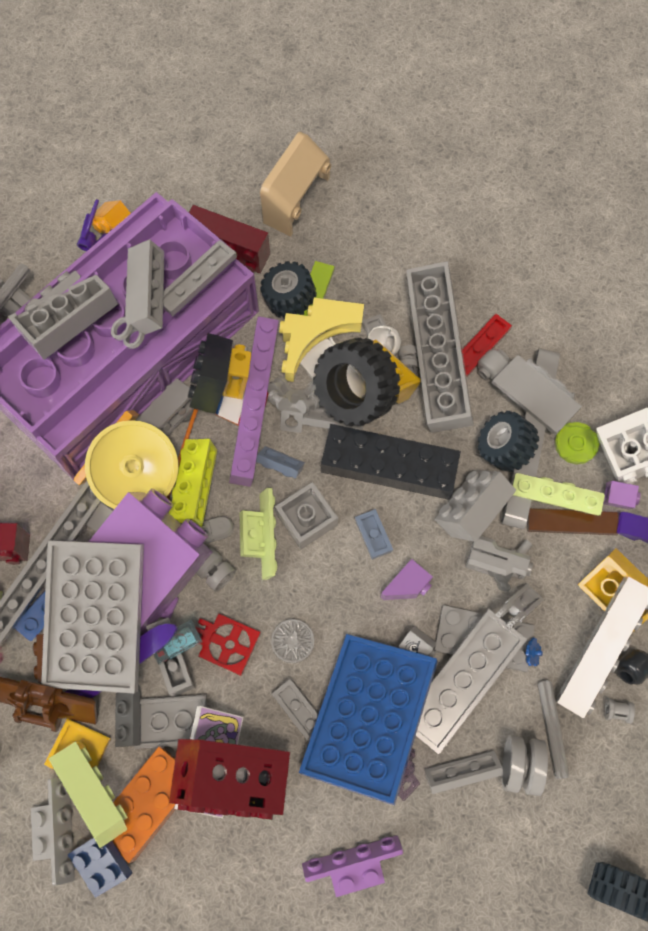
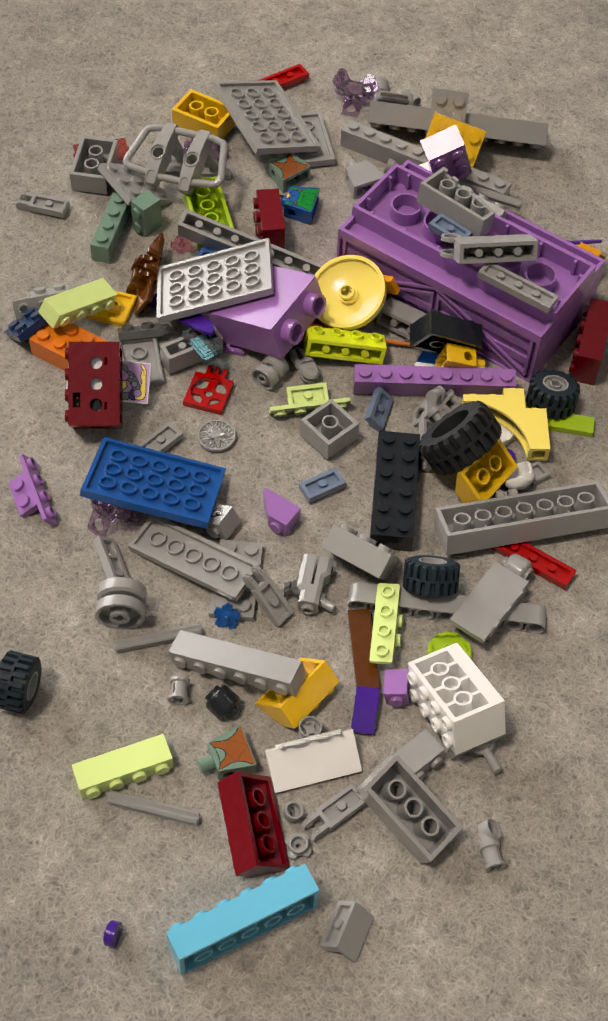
camera: 80 degrees right, 15 degrees down
none -> sand blue plate [428,213,473,245]

